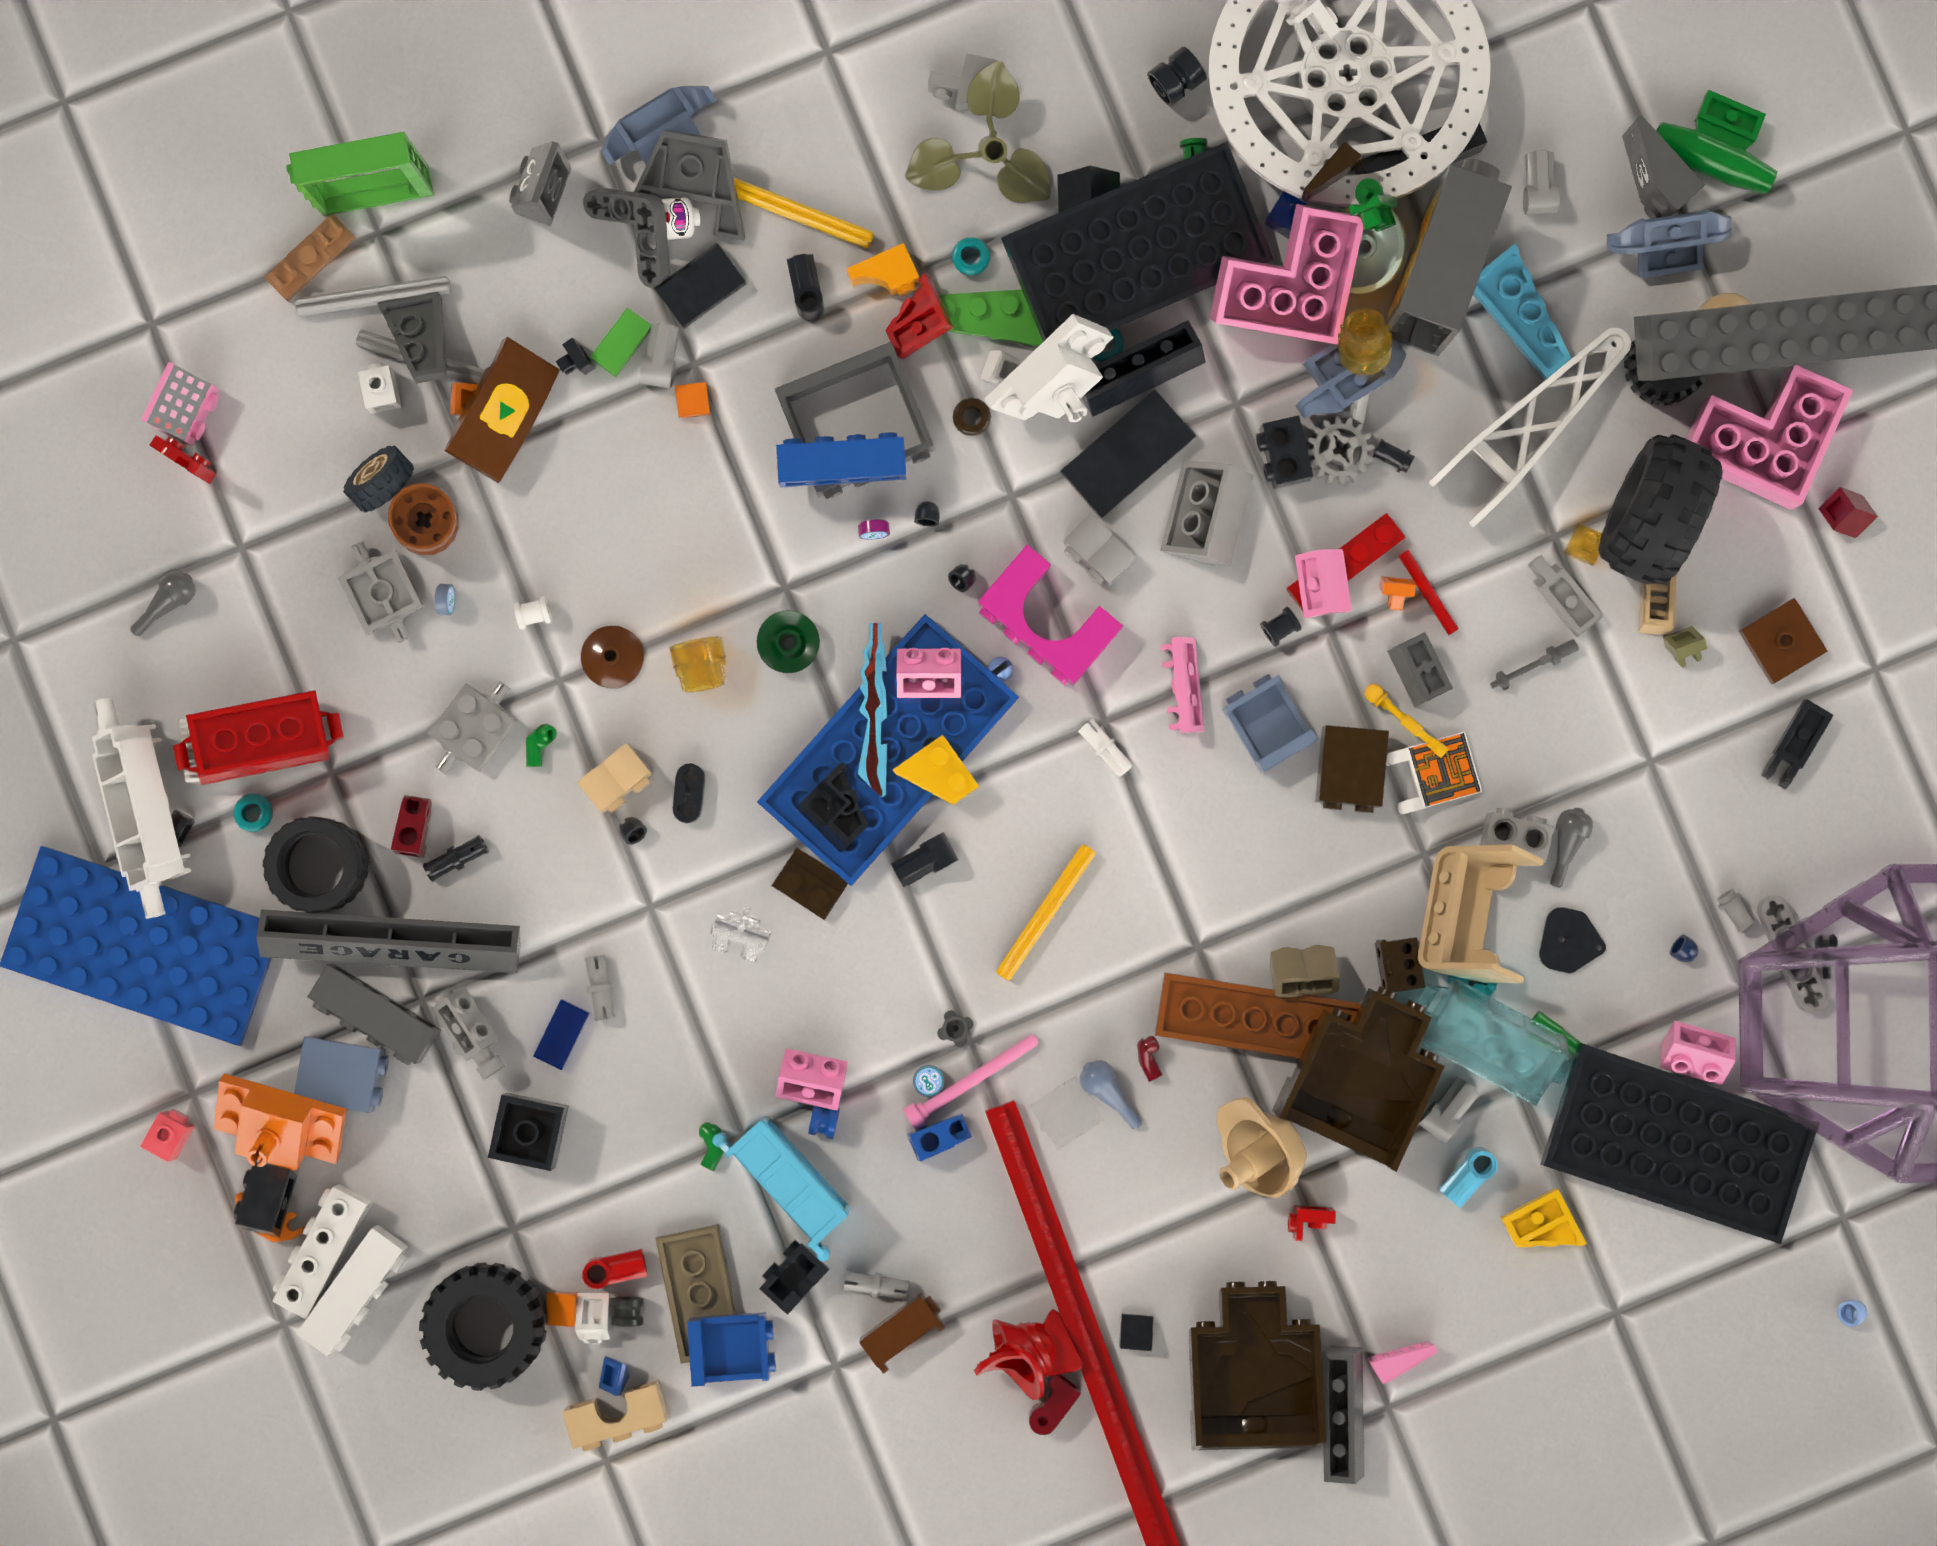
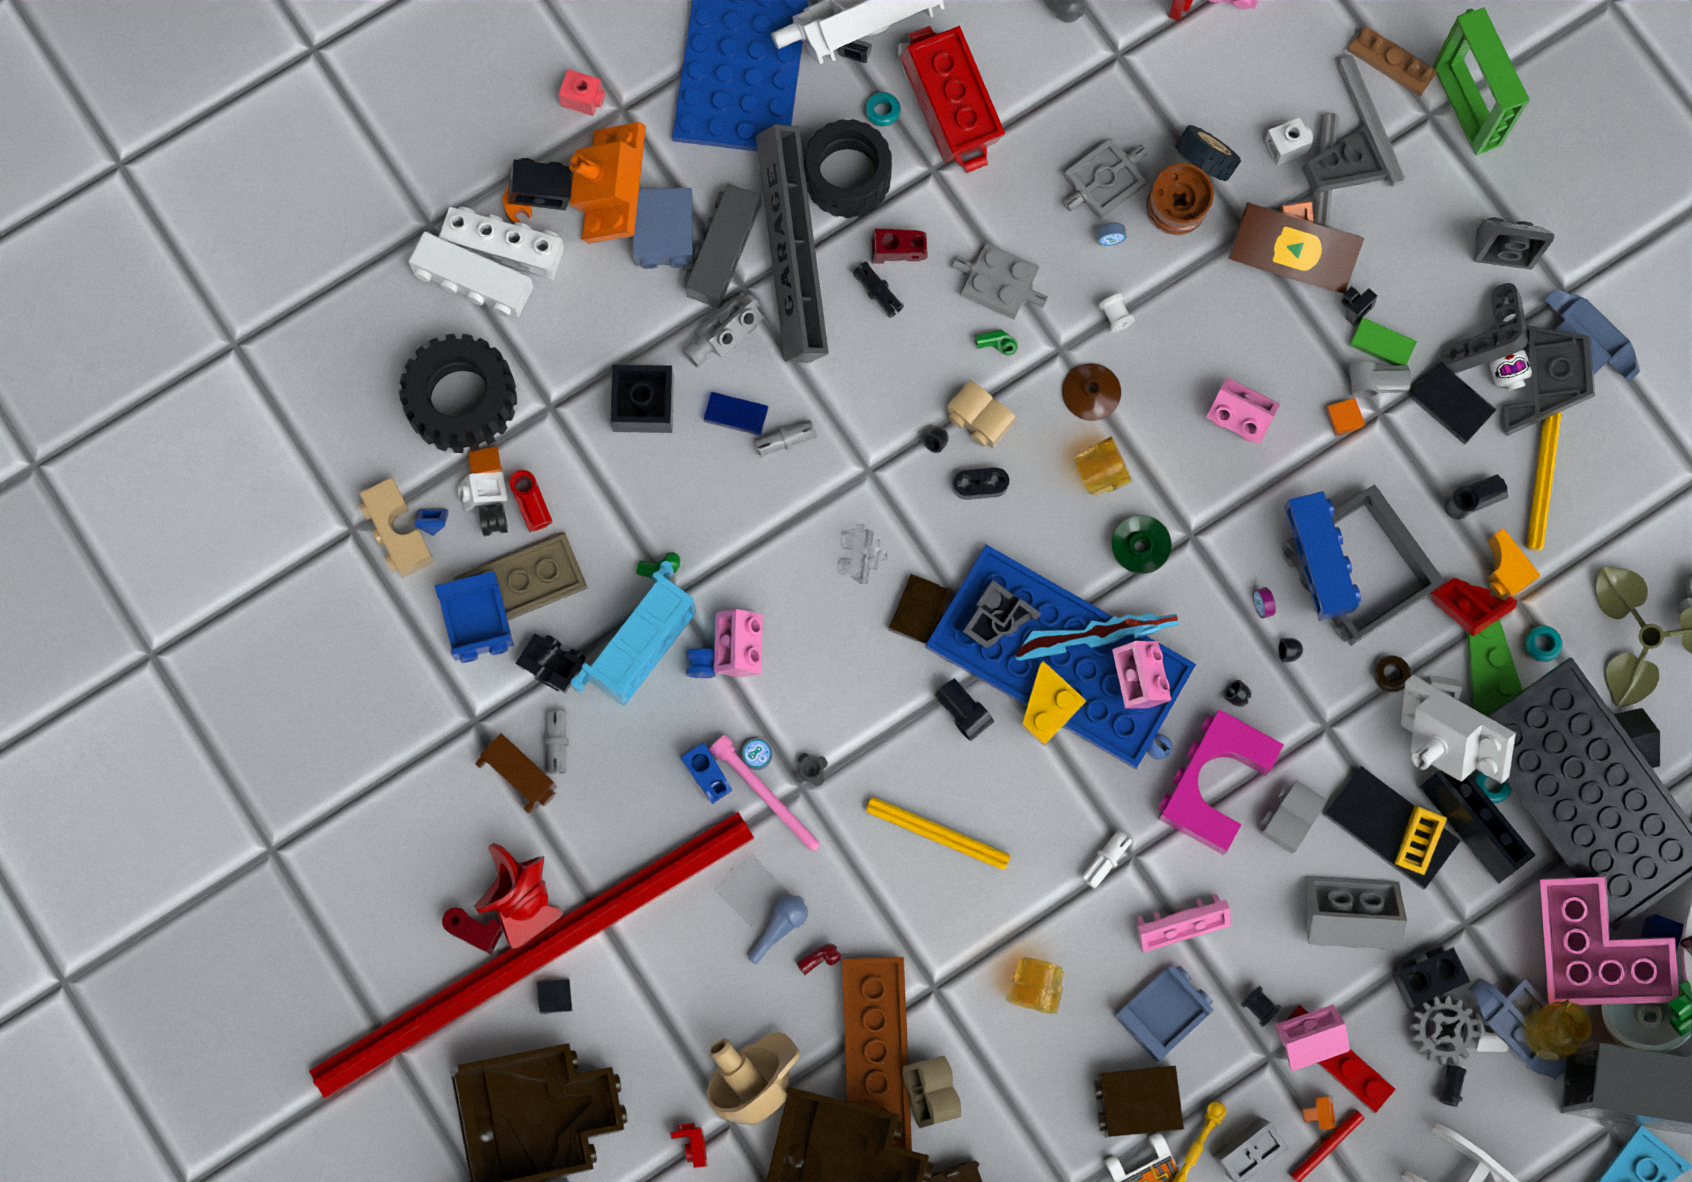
camera: 80 degrees right, 10 degrees down
none -> clear yellow piece [1006,957,1064,1014]
none -> bright pink brick [1206,377,1280,444]
none -> yellow slope [1395,805,1447,875]

